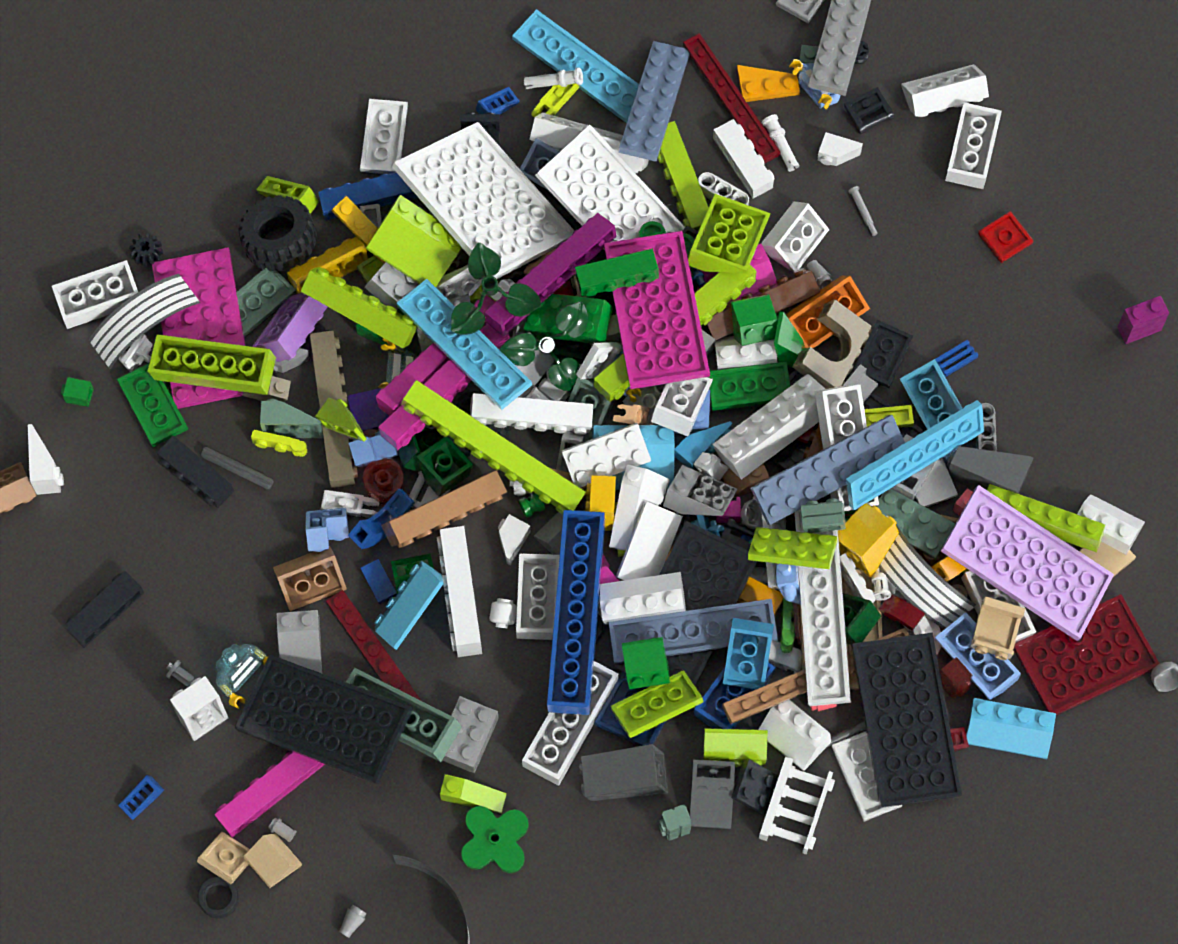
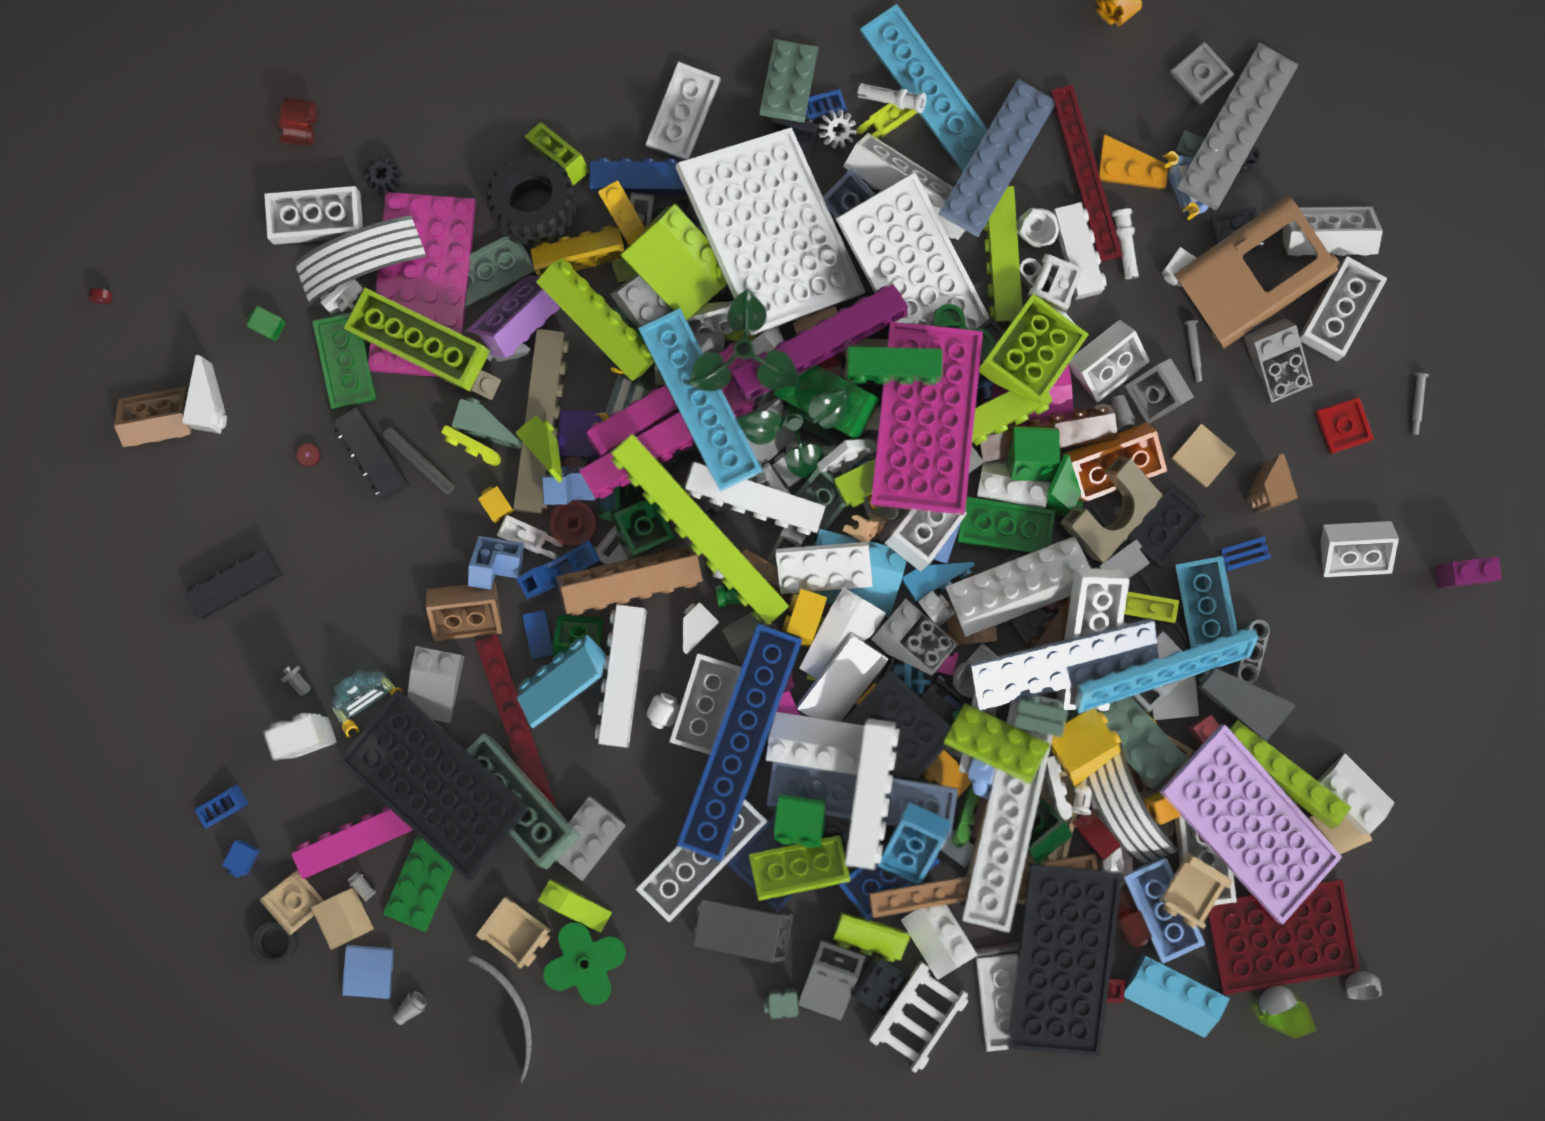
camera: 10 degrees right, 15 degrees up
none -> blue brick [222,840,261,878]
none -> clear red brick [279,97,318,147]
none -> dark red tile [297,443,321,467]
none -> medium blue slope [343,945,393,999]
none -> green plate [383,835,454,932]
none -> tan panel [476,896,551,969]
none -> yellow brick [478,486,514,523]
none -> sand green plate [760,39,818,123]
none -> white gear [818,109,856,148]
none -> white brick [846,719,899,869]
none -> white hair [1016,208,1059,248]
none -> white plate [1028,254,1083,311]
none -> light grey slope [1125,358,1194,424]
none -> tan tile [1171,424,1236,488]
none -> medium nougat piece [1173,195,1339,349]
none -> light grey slope [1244,318,1313,403]
none -> medium nougat slope [1247,454,1298,513]
none -> light grey hair [1258,986,1297,1015]
none -> clear neon green slope [1258,1000,1317,1039]
none -> white slope [1320,521,1399,577]
none -> light grey piece [1412,373,1429,435]

